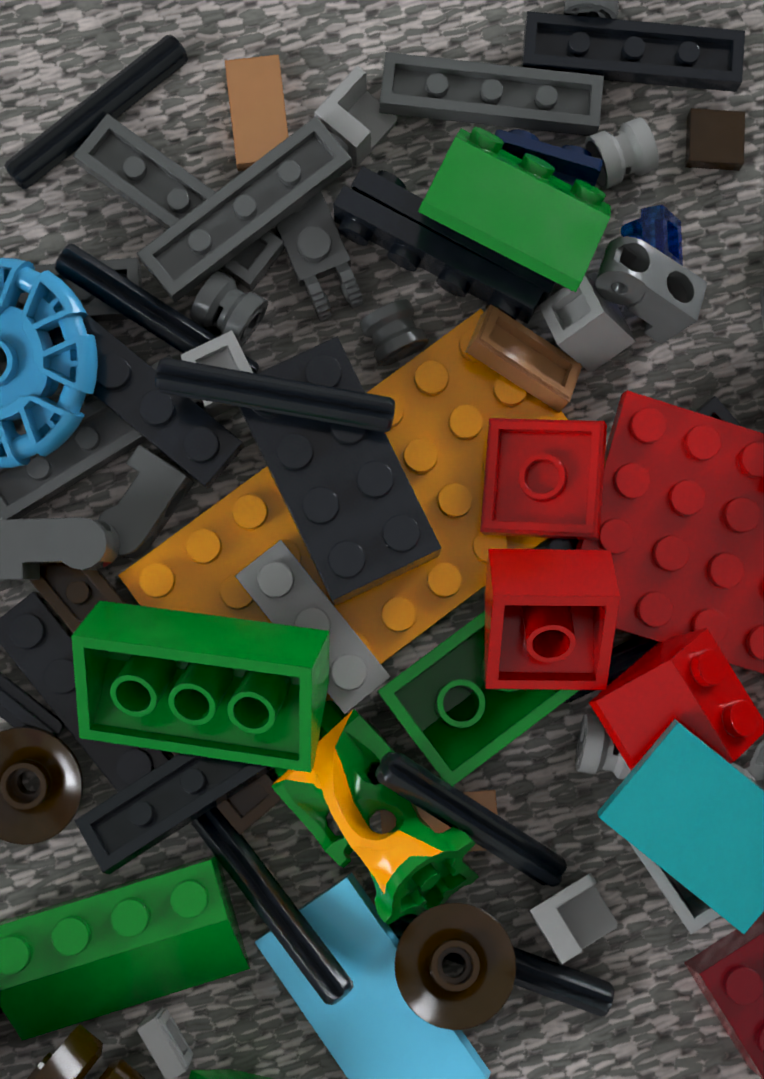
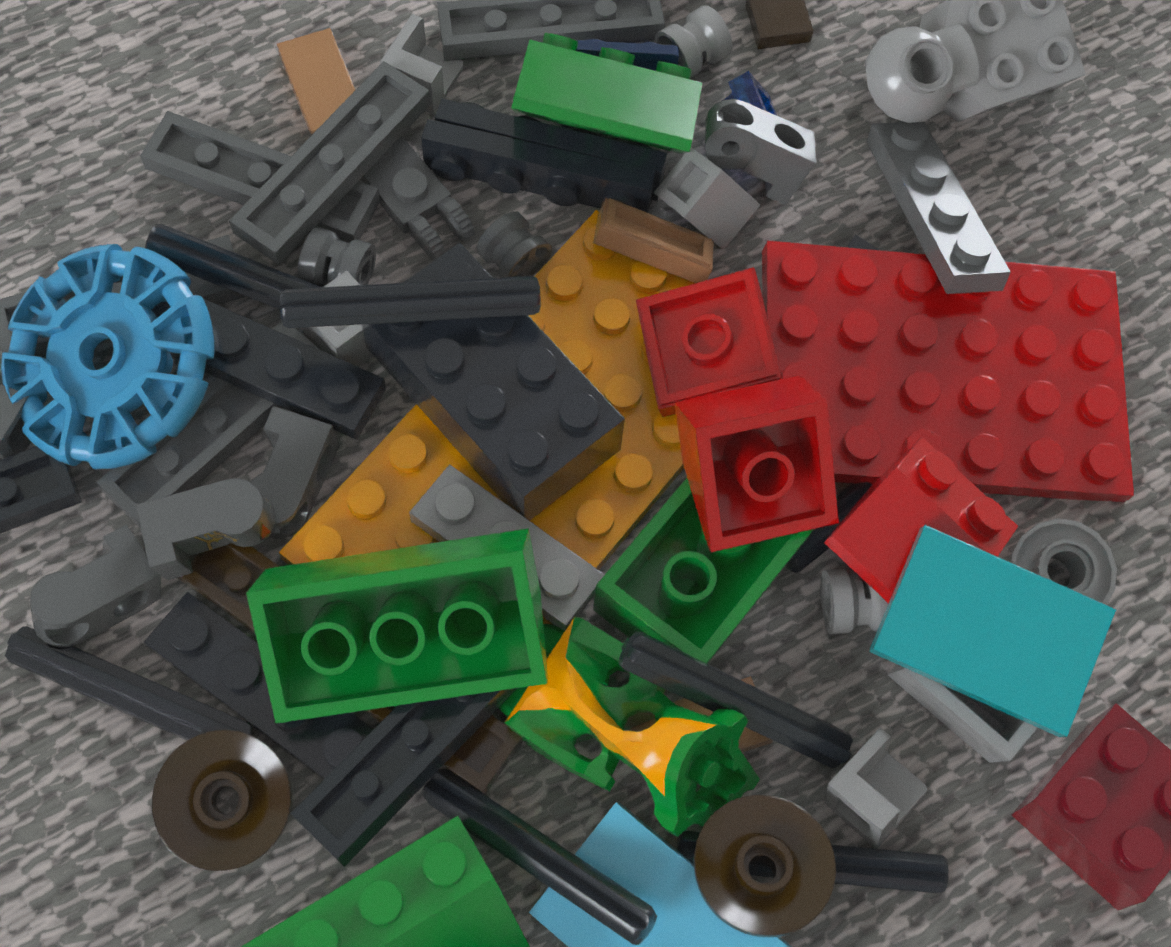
camera: 15 degrees left, 15 degrees down
black axle [4,35,188,189] -> none

